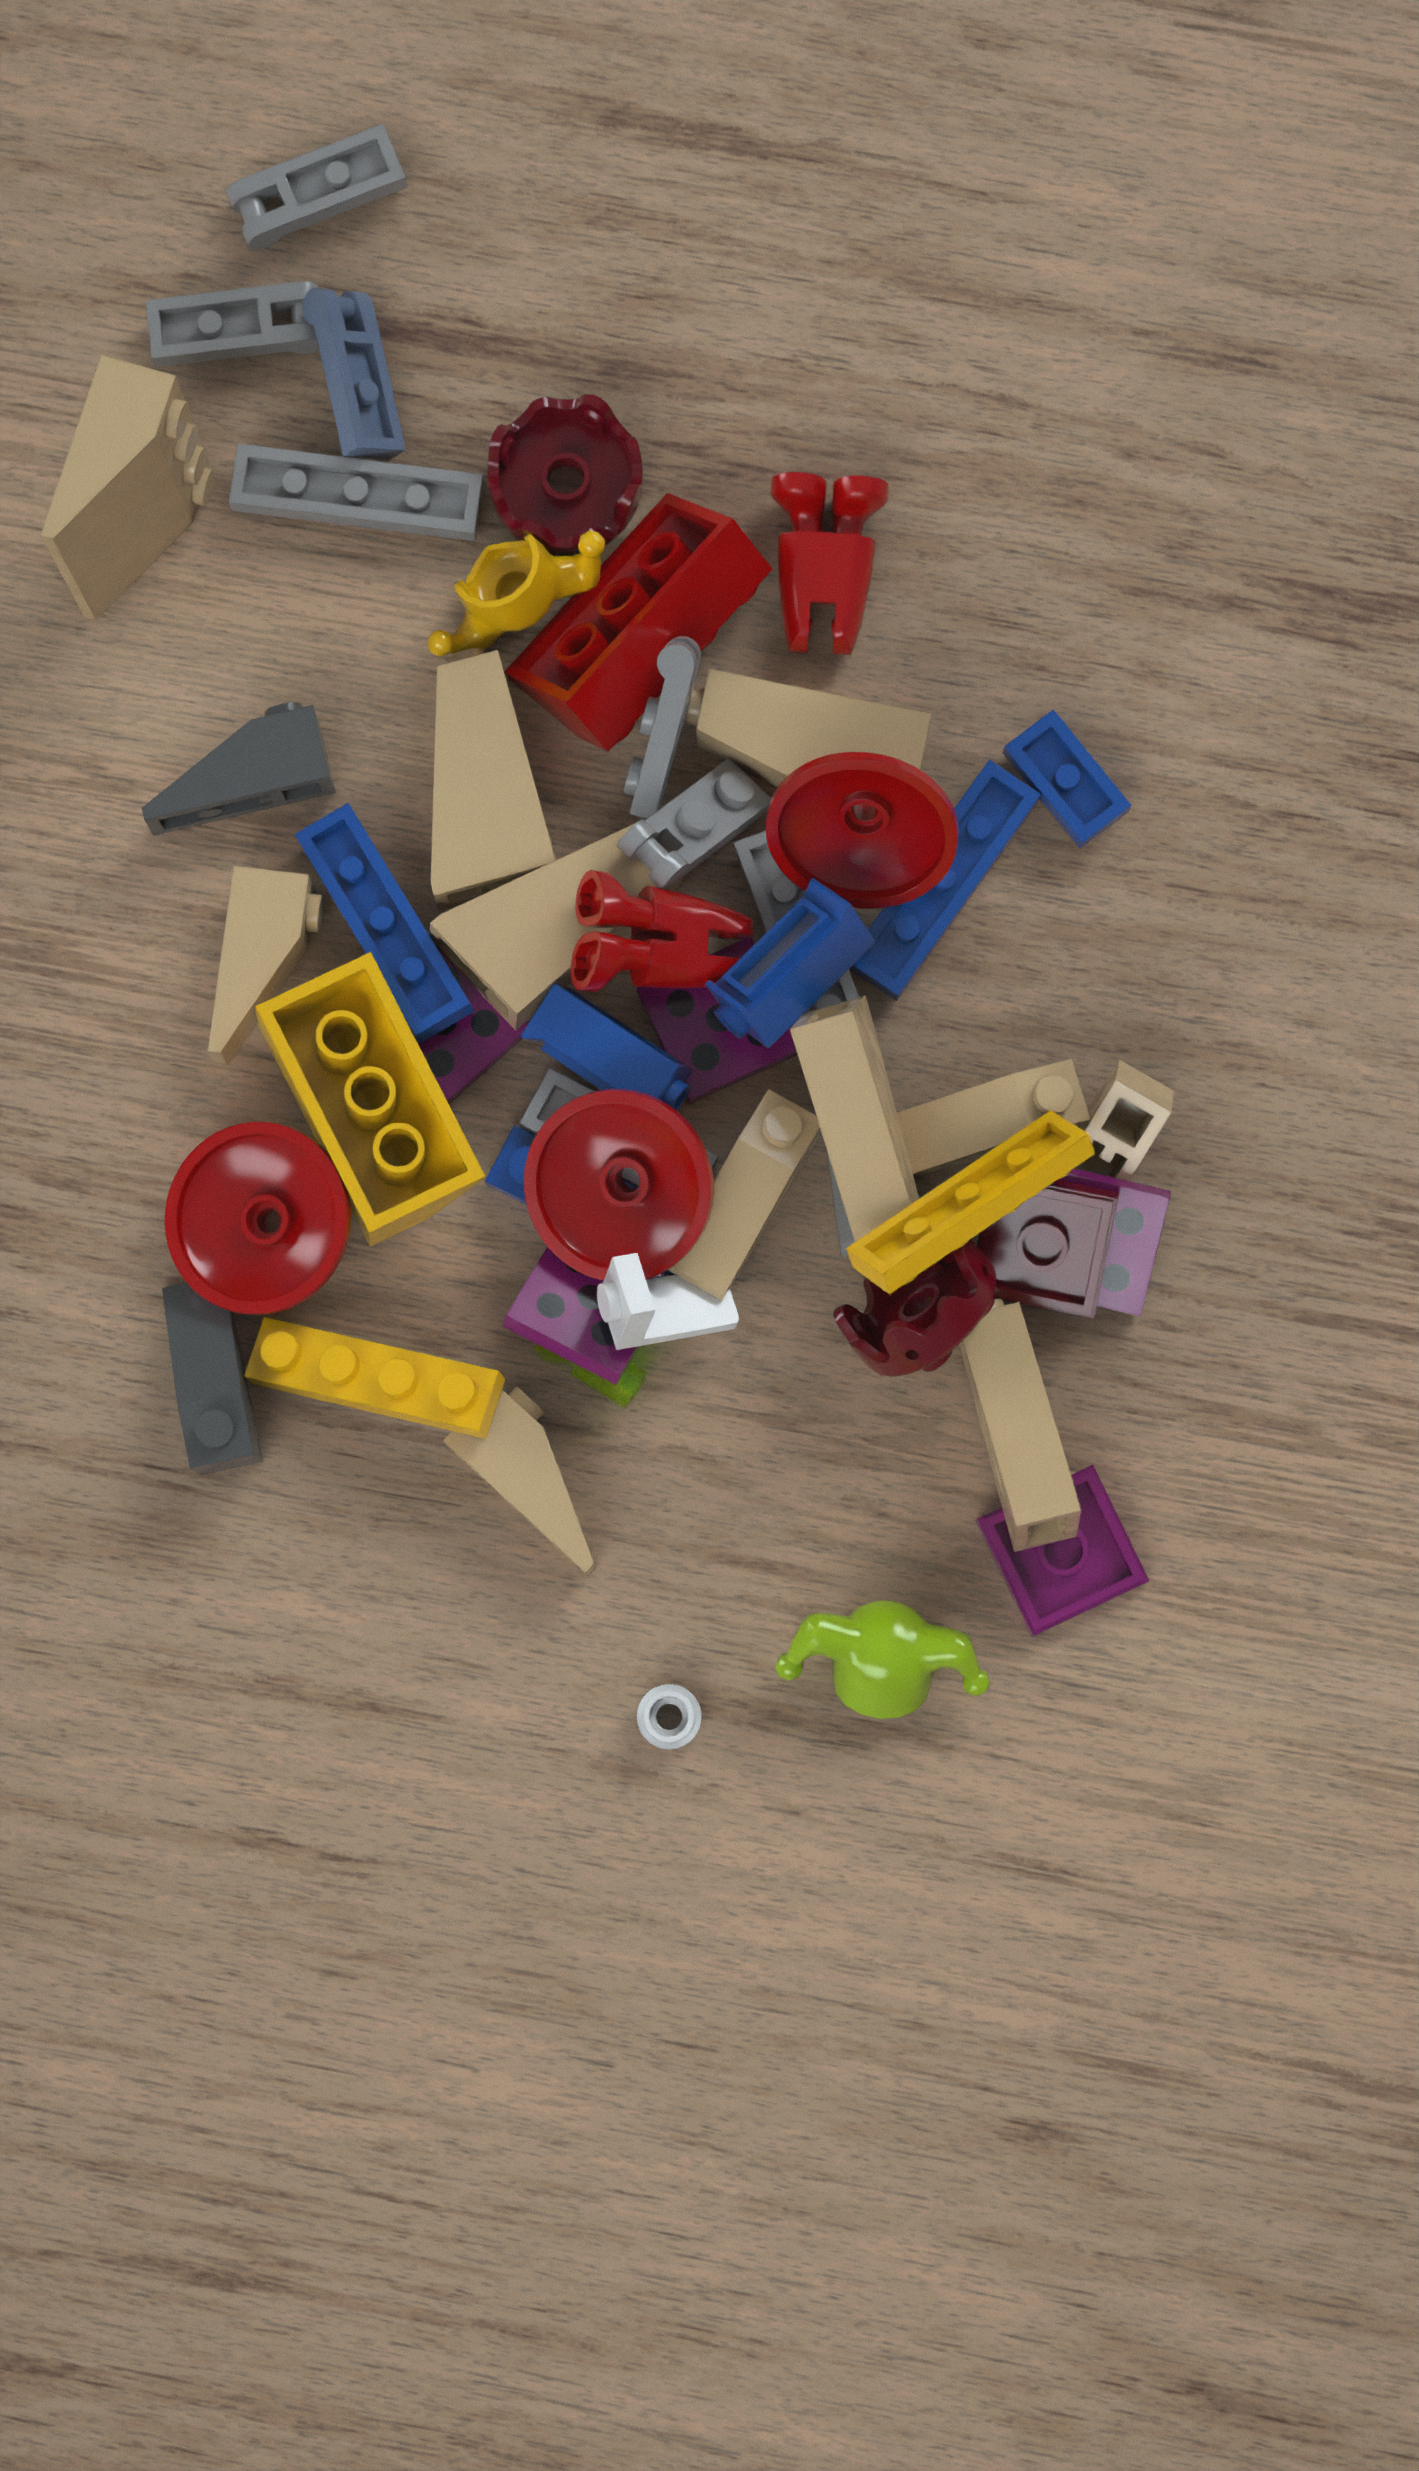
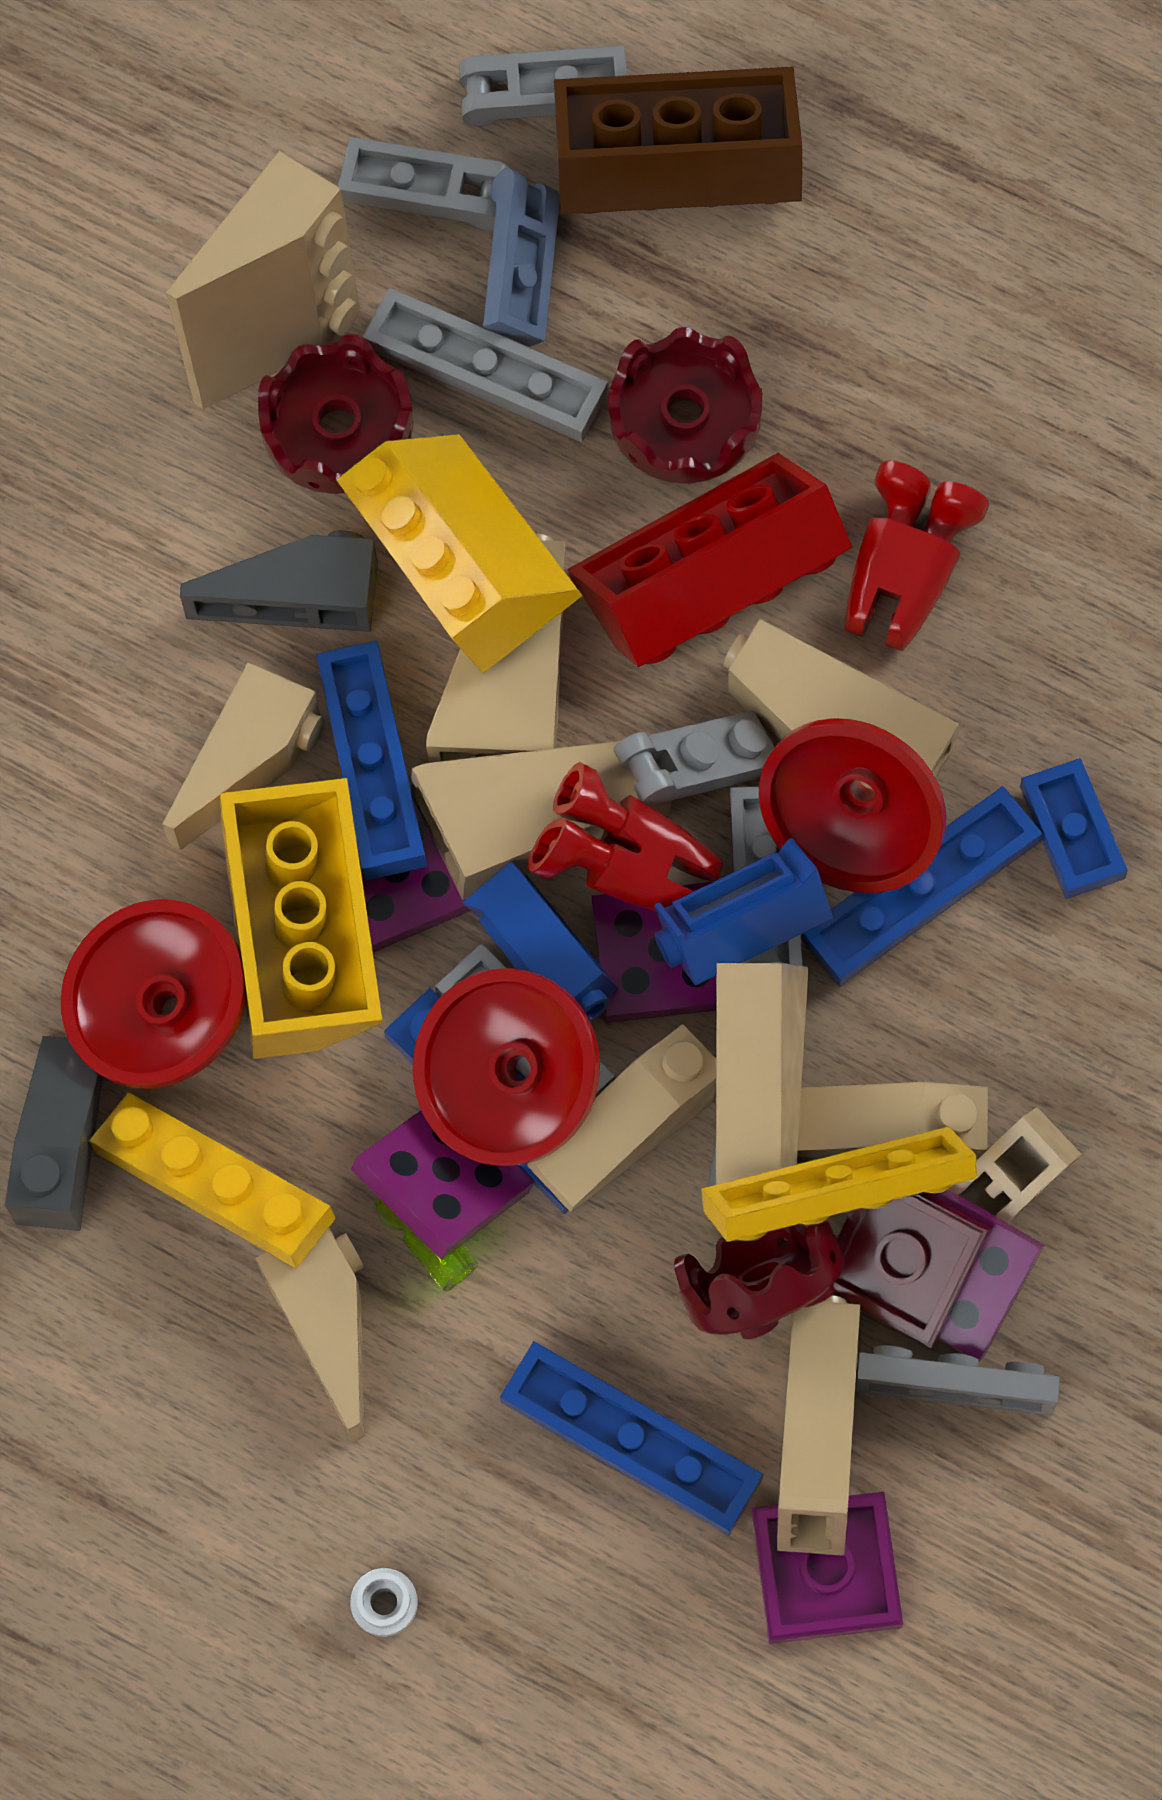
camera: 20 degrees right, 10 degrees down
yellow piece [427,531,605,657] -> none
white bracket [597,1253,739,1350] -> none
light grey plate [624,636,701,819] -> none
lime piece [775,1600,990,1719] -> none
none -> dark red plate [258,334,414,494]
none -> yellow slope [337,434,583,674]
none -> blue plate [500,1341,763,1536]
none -> reddish brown slope [554,67,802,214]
none -> light grey plate [855,1346,1060,1416]

